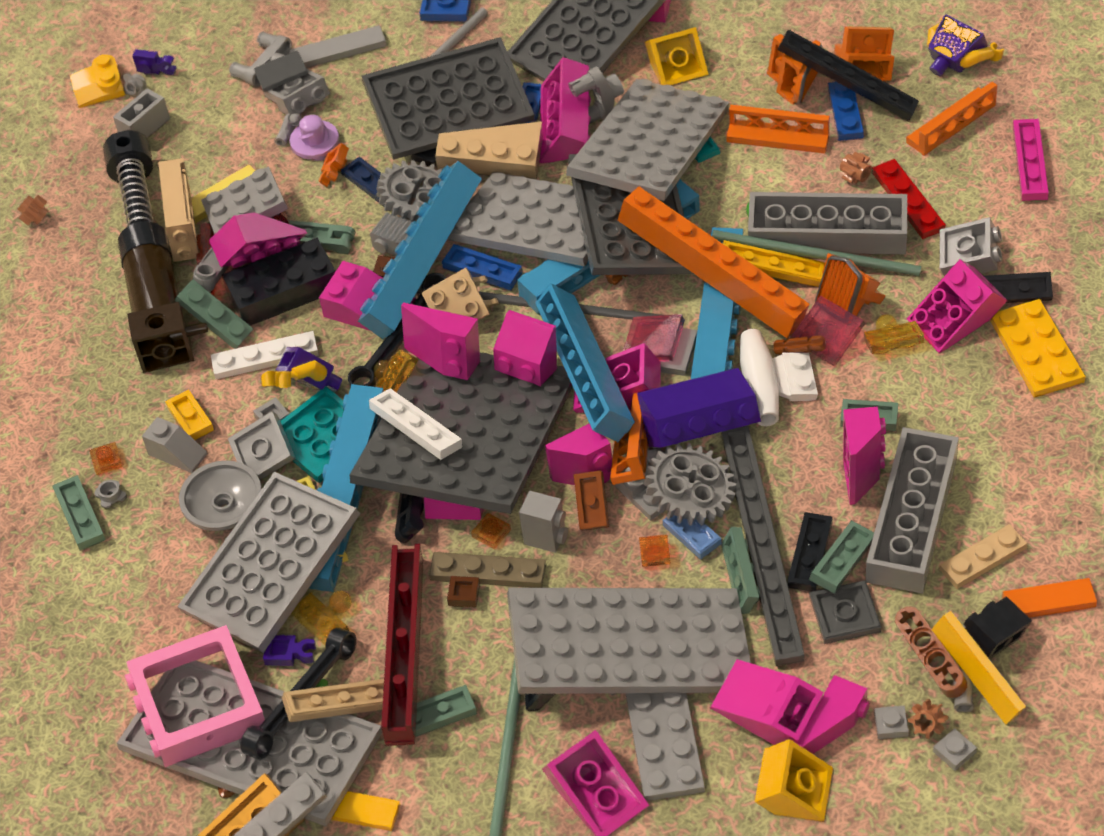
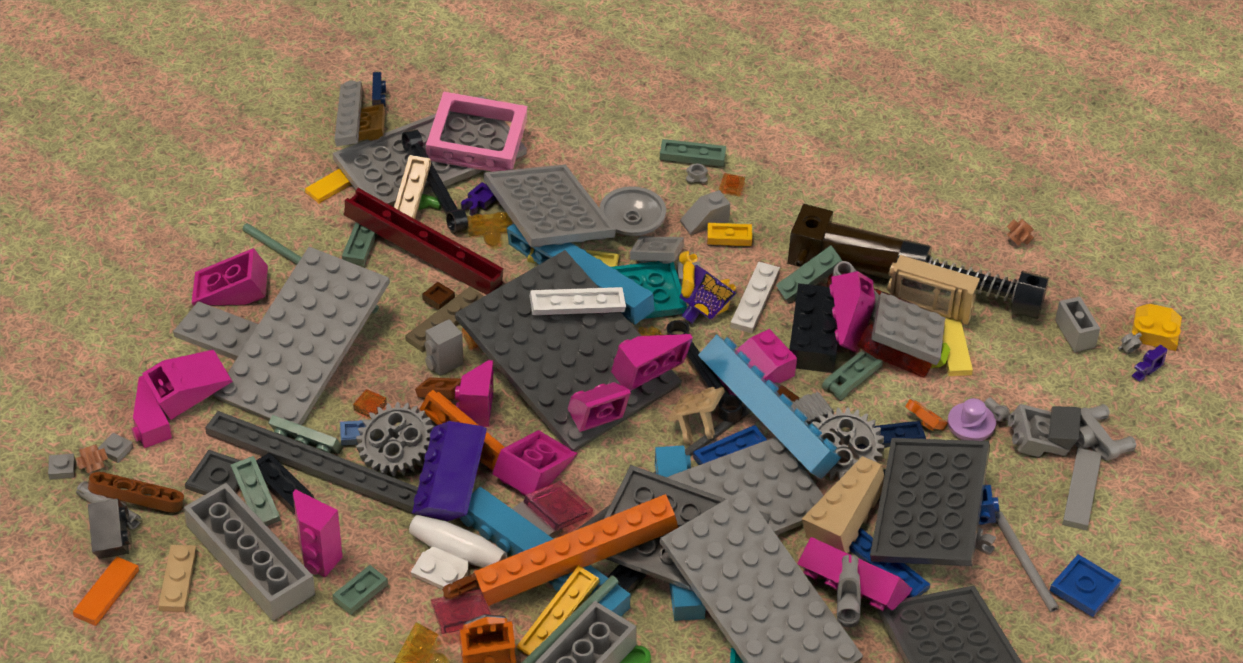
camera: 115 degrees right, 5 degrees down
dark azure brick [535,284,635,442] -> none
yellow slope [755,739,833,822] -> none
yellow tile [931,611,1026,725] -> none

